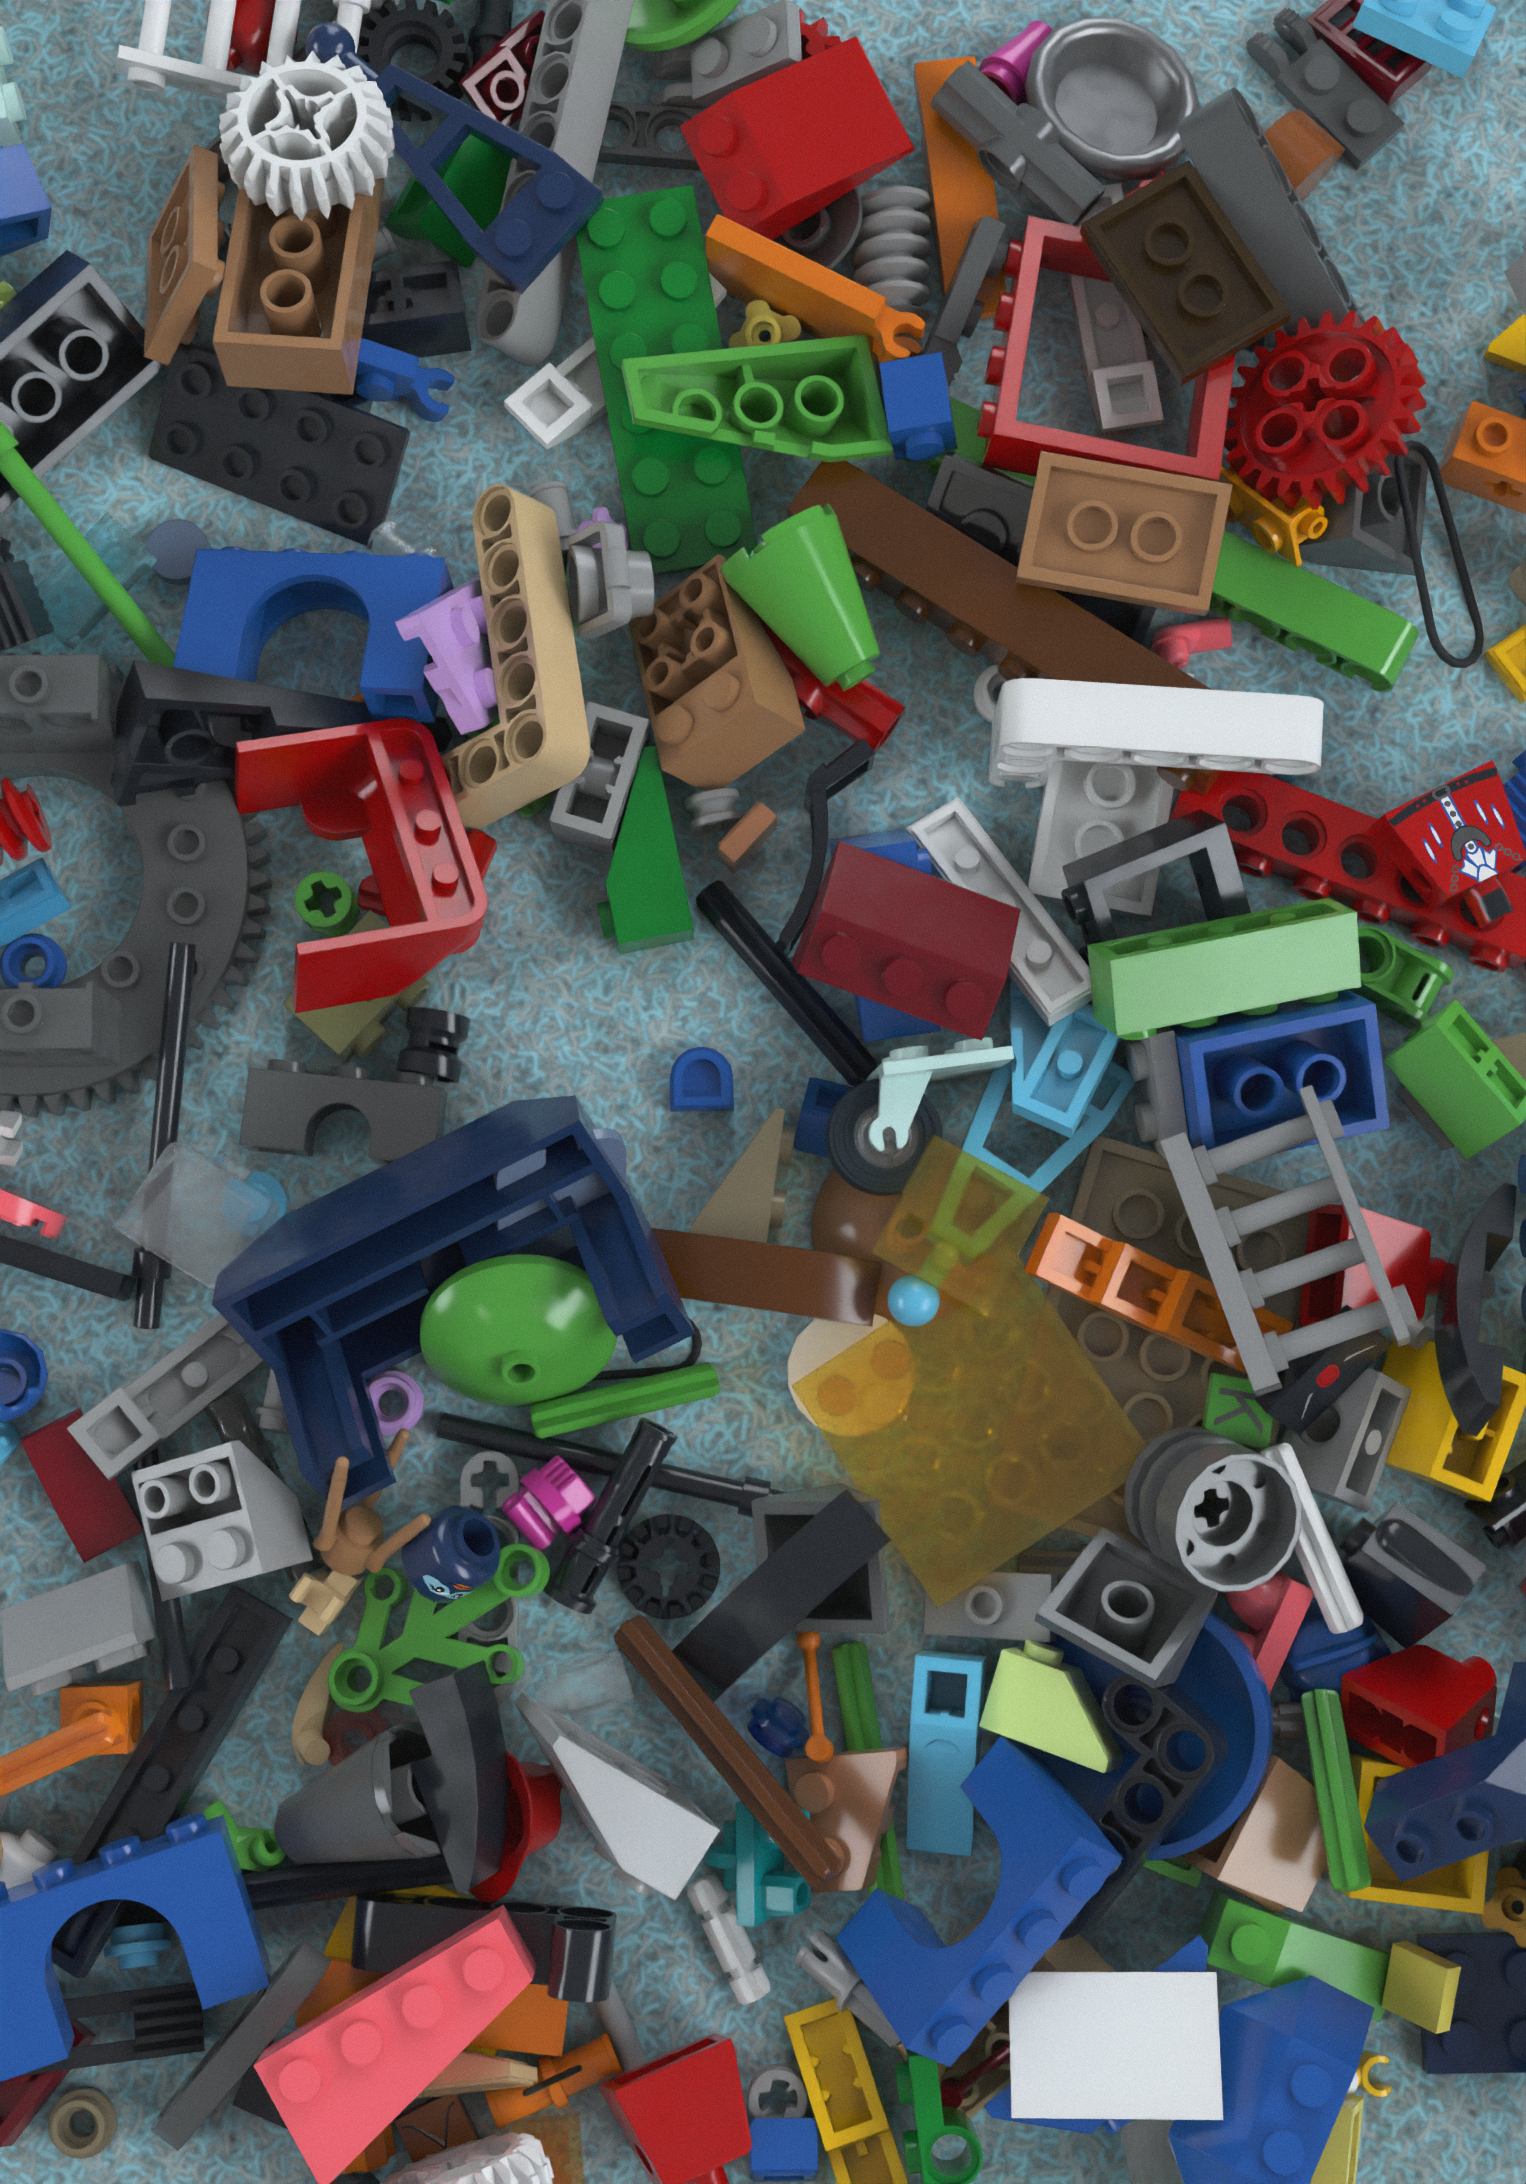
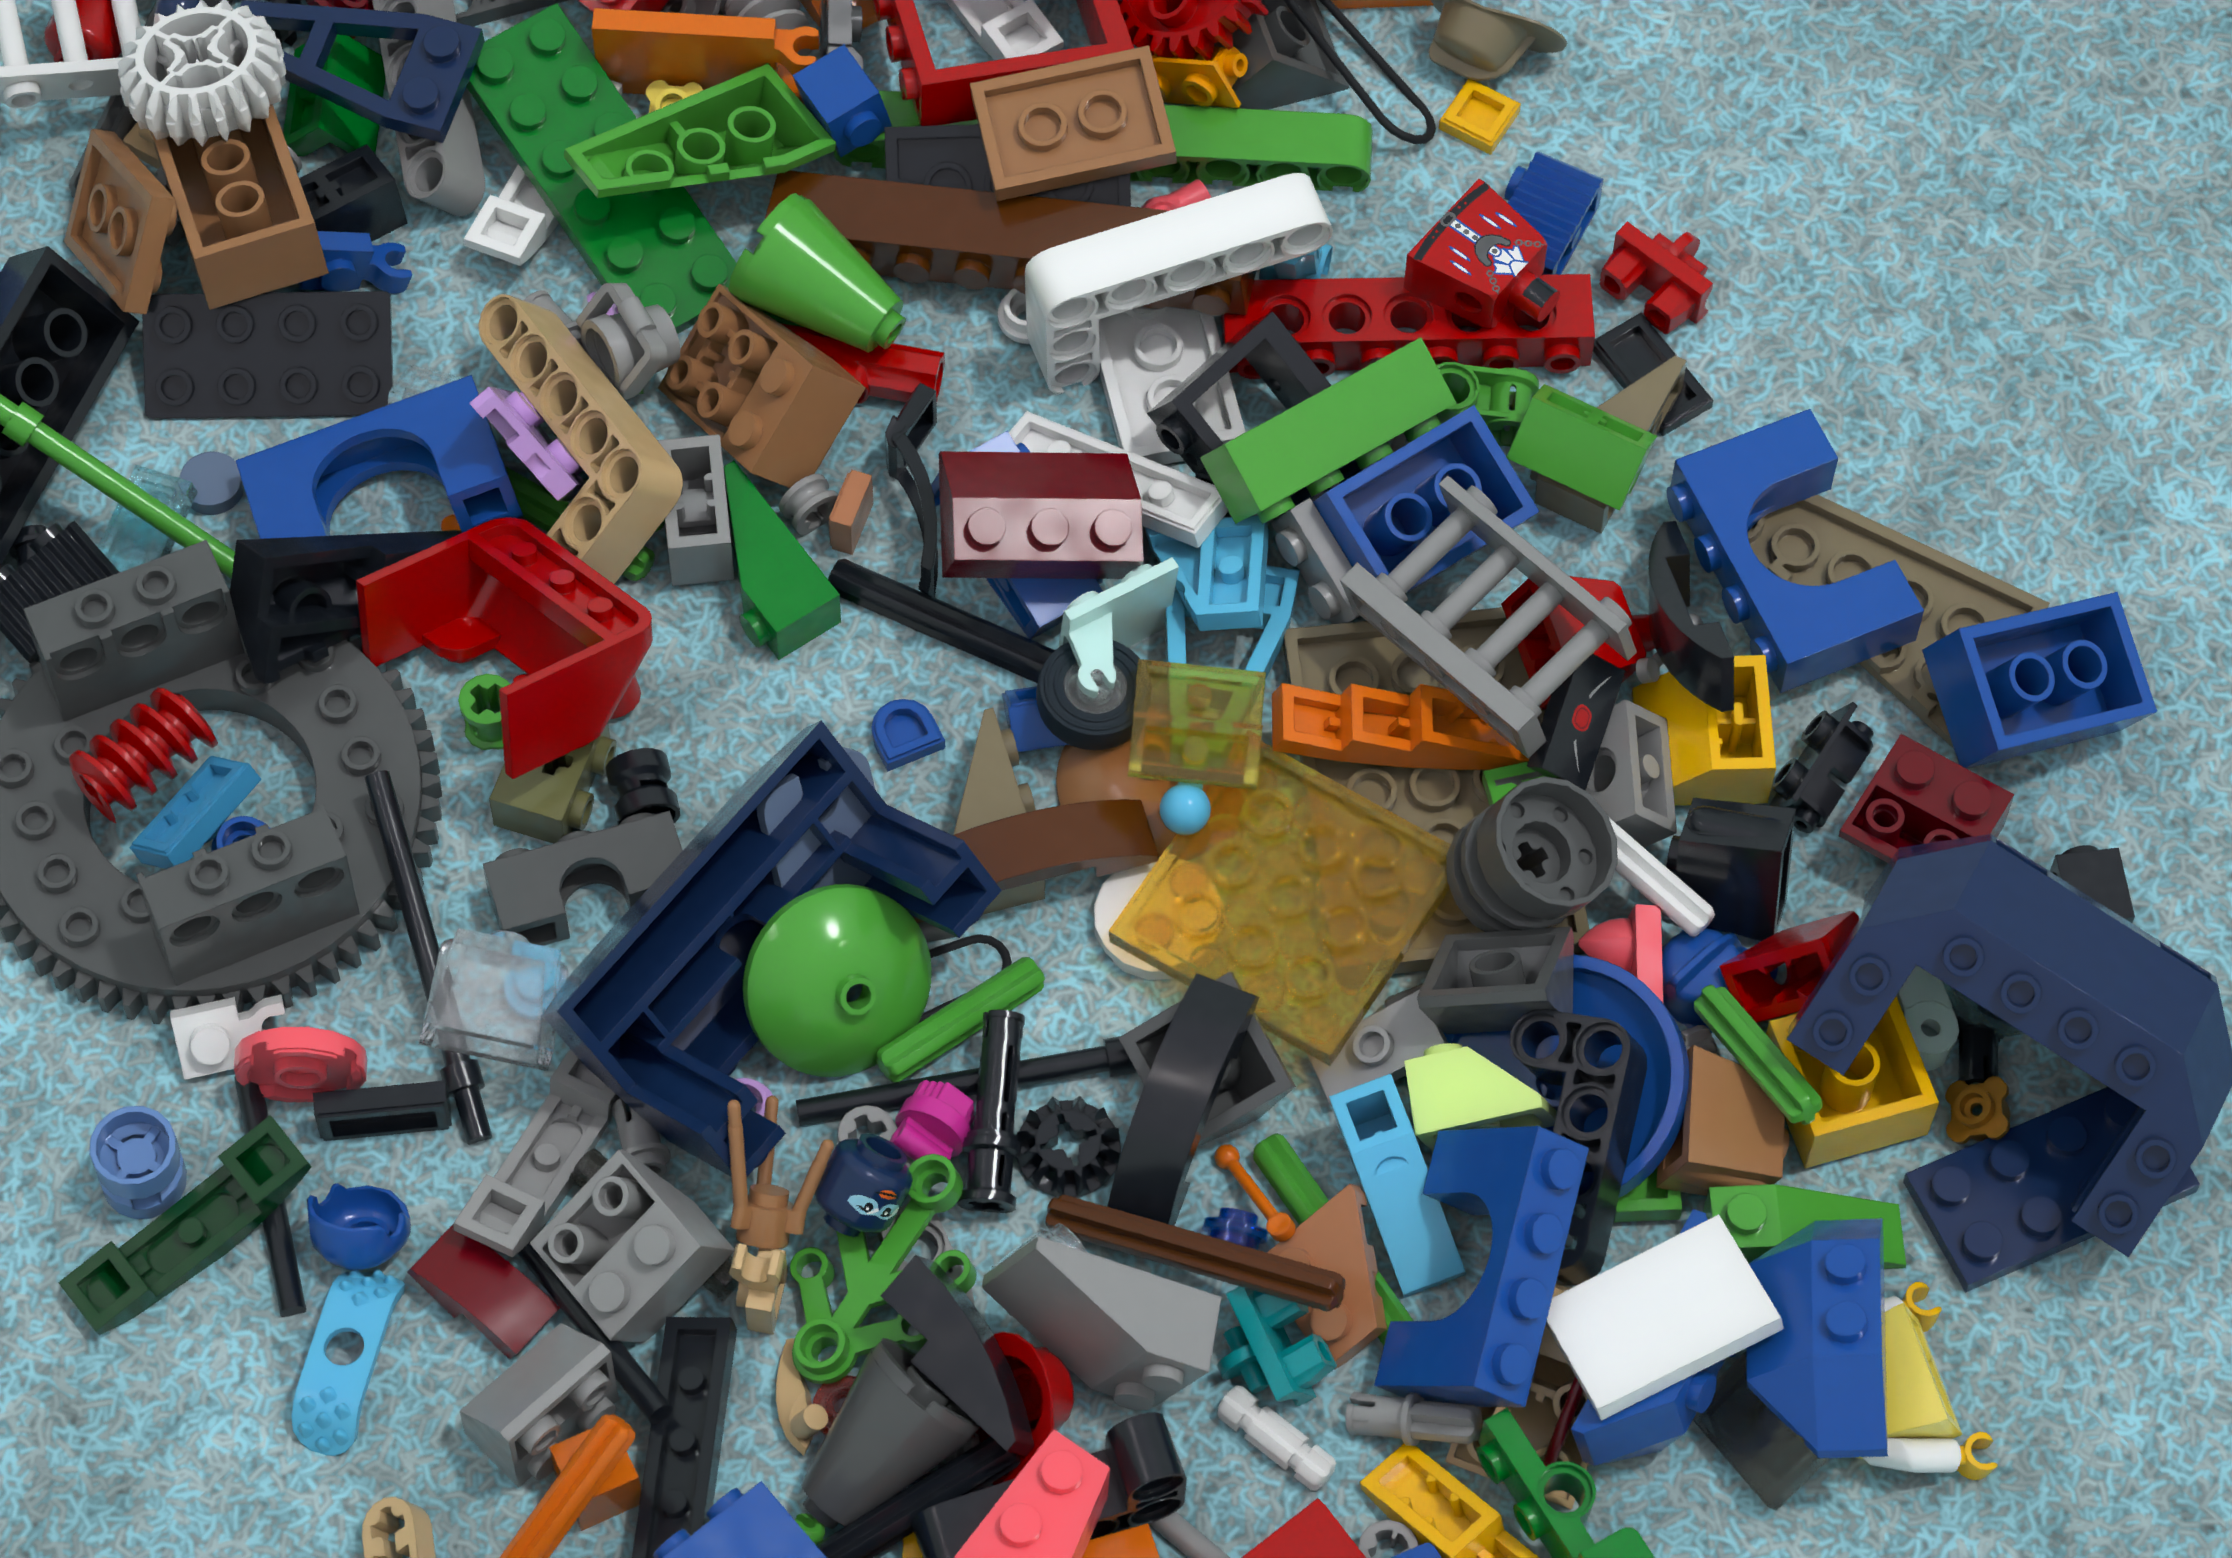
camera: 20 degrees left, 20 degrees down
light yellow tile [1381,1940,1461,2034] -> none

